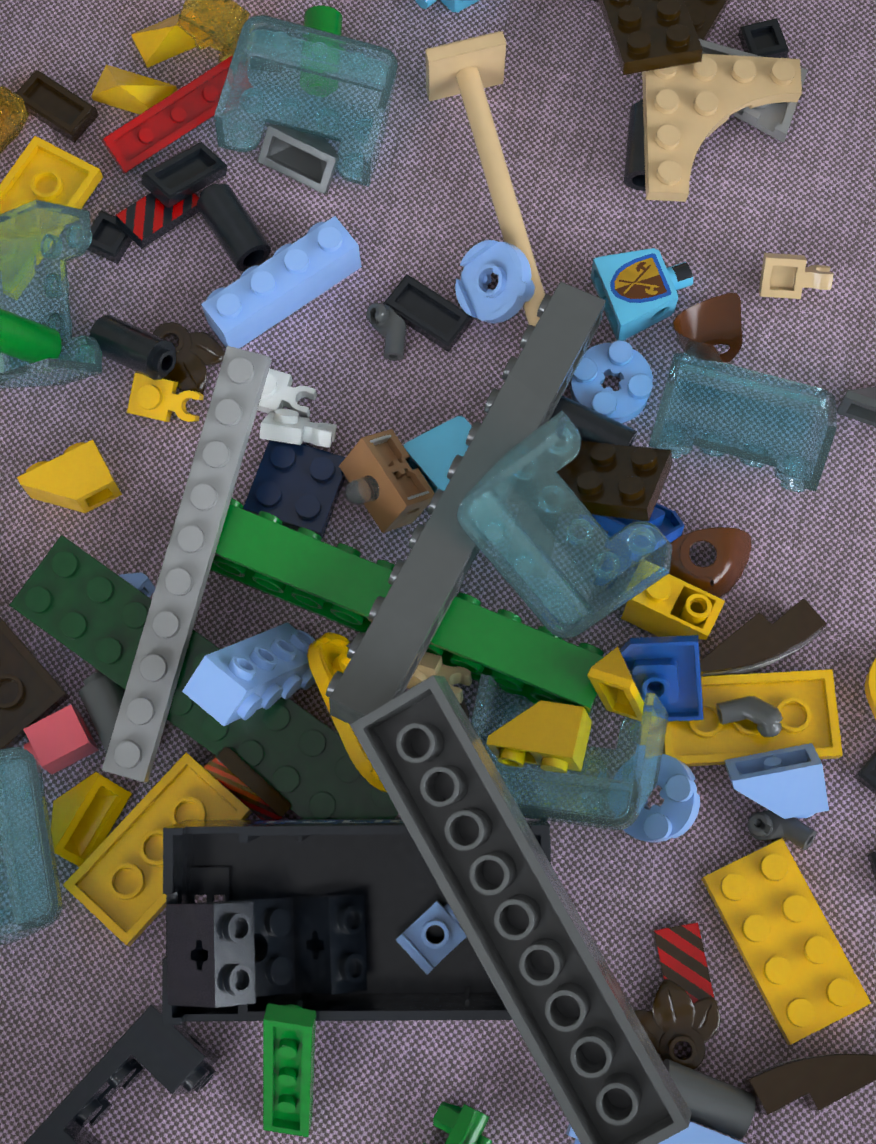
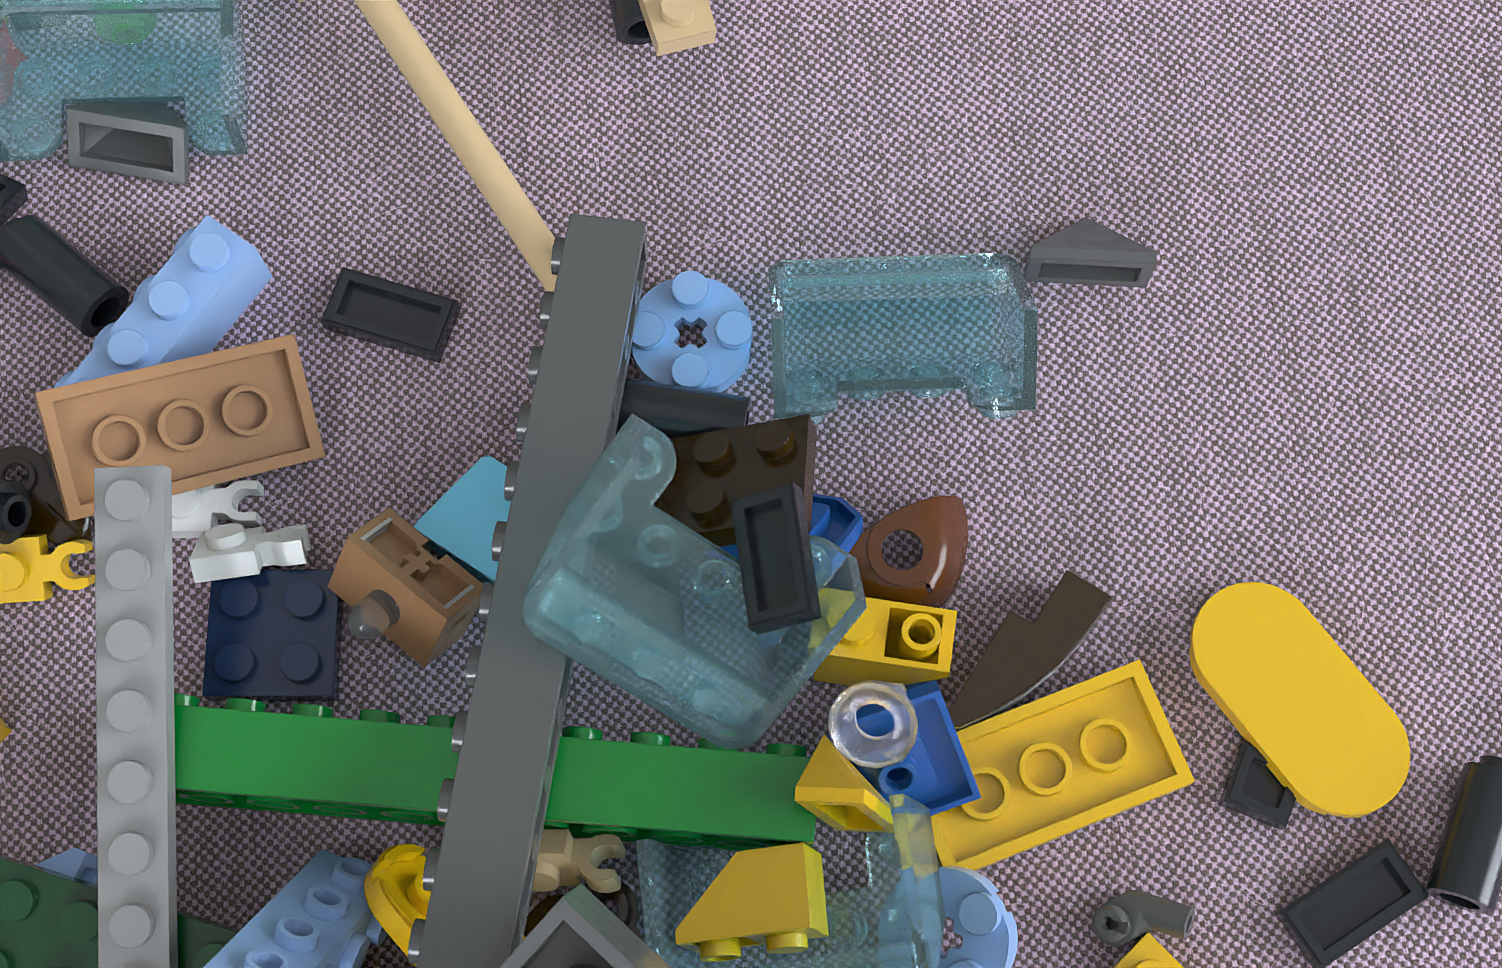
camera: 20 degrees left, 0 degrees up
dark grey arm [366,303,406,361] -> none
light blue plate [455,240,535,324] -> none
medium azure torso [591,248,693,341] -> none
reddish brown piece [673,293,743,362] -> none
dark grey arm [716,696,783,737] -> none
light blue slope [725,743,829,819] -> none
tan plate [759,253,834,299] -> none
none -> medium nougat plate [33,334,326,521]
none -> black tile [730,482,822,635]
none -> clear piece [828,679,919,769]

